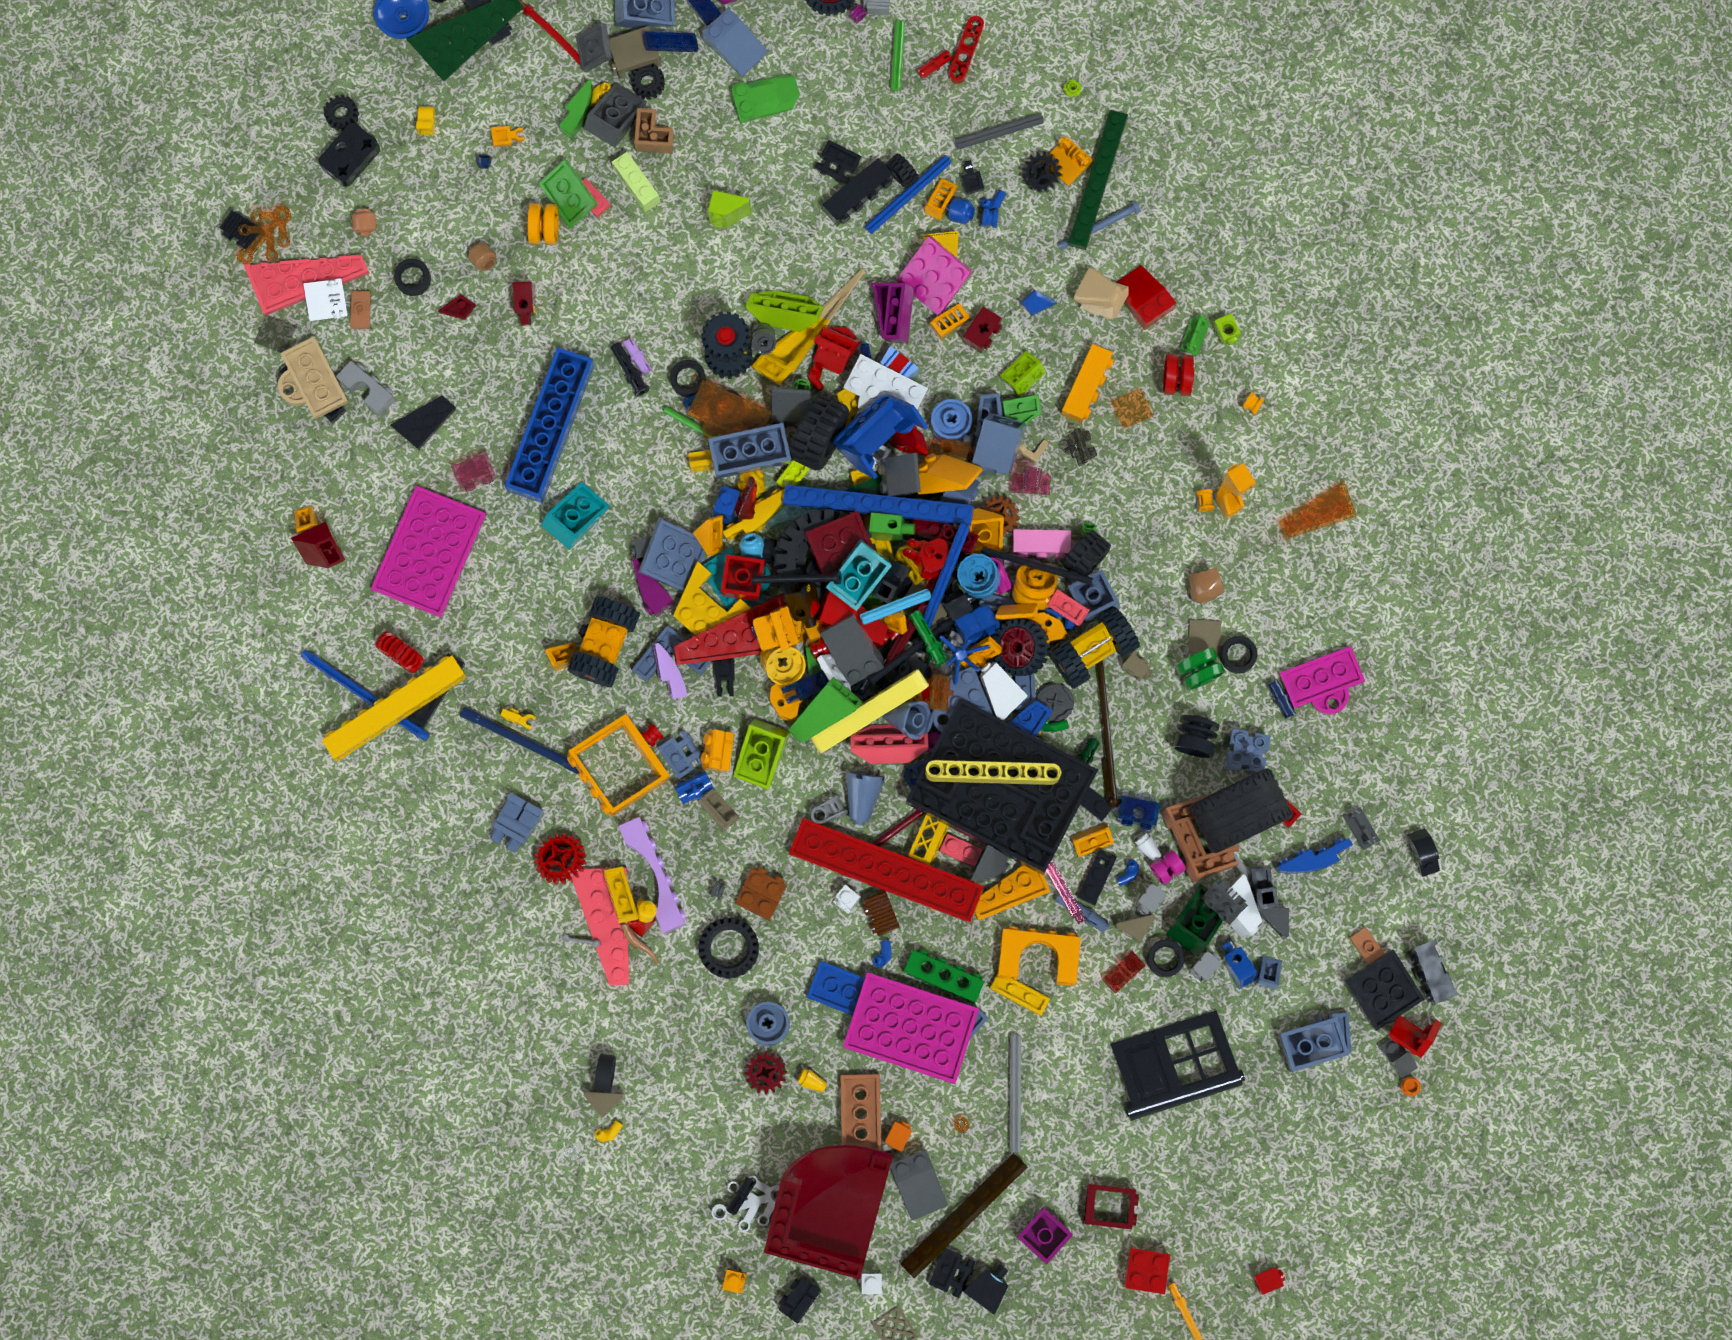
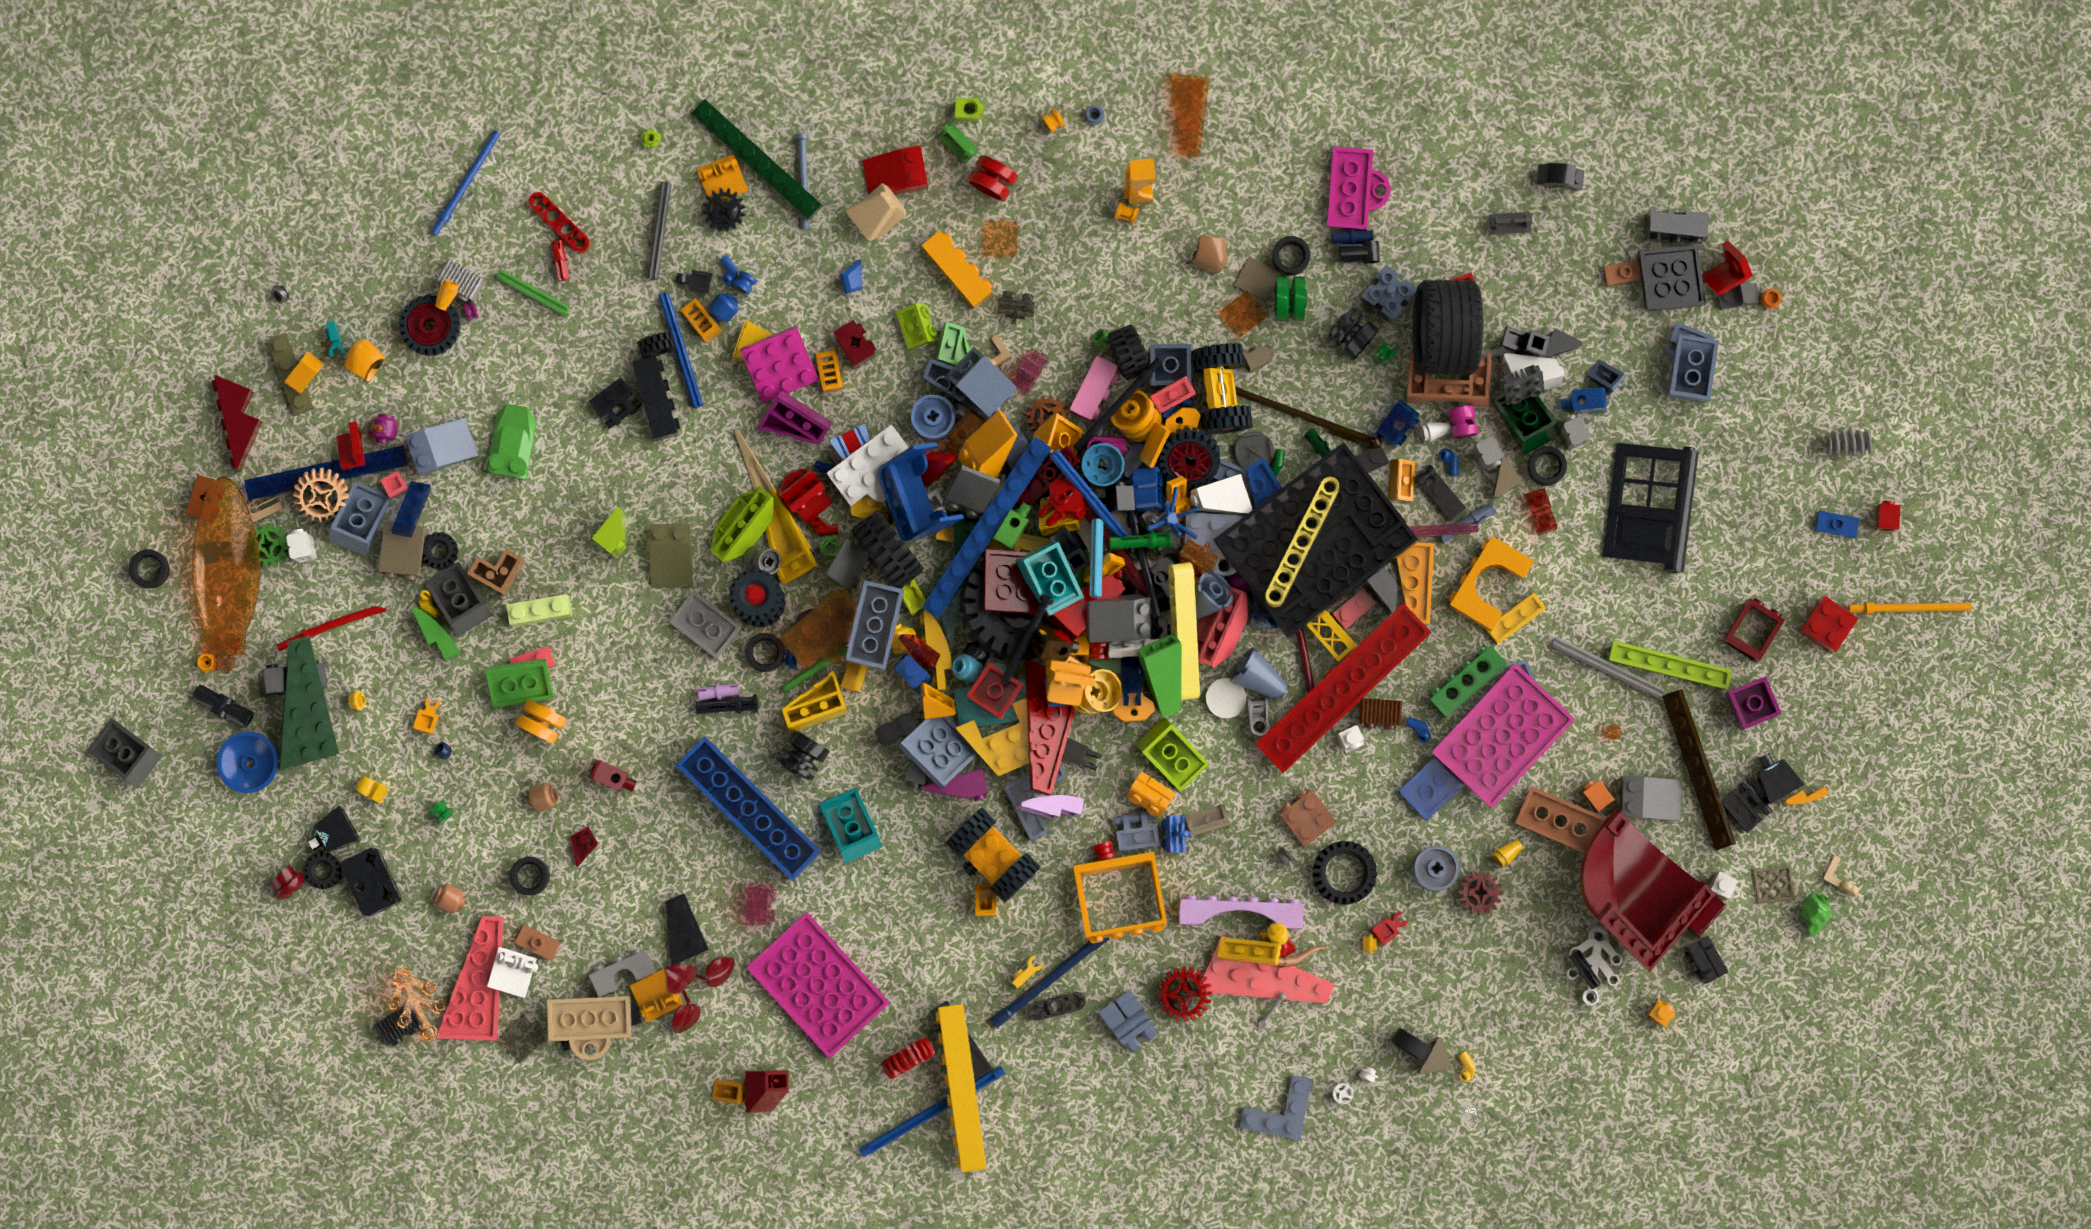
camera: 65 degrees left, 5 degrees up
dark grey plate [576,22,612,72] -> none
blue slope [1275,837,1353,874] -> none
none -> dark red piece [269,864,304,900]
none -> black torso [308,806,361,852]
none -> yellow plate [349,690,366,711]
none -> coral plate [380,471,409,499]
none -> green wheel [428,800,454,825]
none -> light orange hinge [629,968,684,1023]
none -> olive slope [649,524,692,587]
none -> dark red plant [665,956,735,1034]
none -> light grey plate [669,590,742,660]
none -> black wheel [776,729,830,781]
none -> yellow wedge [782,670,849,733]
none -> black brick [875,713,918,746]
none -> black beam [1028,992,1086,1021]
none -> sand blue plate [1084,105,1104,125]
none -> white tile [1206,678,1246,719]
none -> clear orange piece [1219,290,1268,338]
none -> sand blue plate [1240,1075,1312,1140]
none -> white wheel [1332,1083,1353,1104]
none -> black piece [1339,241,1380,264]
none -> white plate [1358,1066,1378,1083]
none -> yellow plate [1363,934,1378,955]
none -> red plate [1370,911,1409,946]
none -> green wheel [1372,342,1397,367]
none -> lime plate [1608,641,1733,690]
none -> dark red hinge [1688,895,1726,938]
none -> light orange slope [1782,787,1829,805]
none -> blue plate [1815,511,1860,539]
none -> light grey piece [1827,430,1872,456]

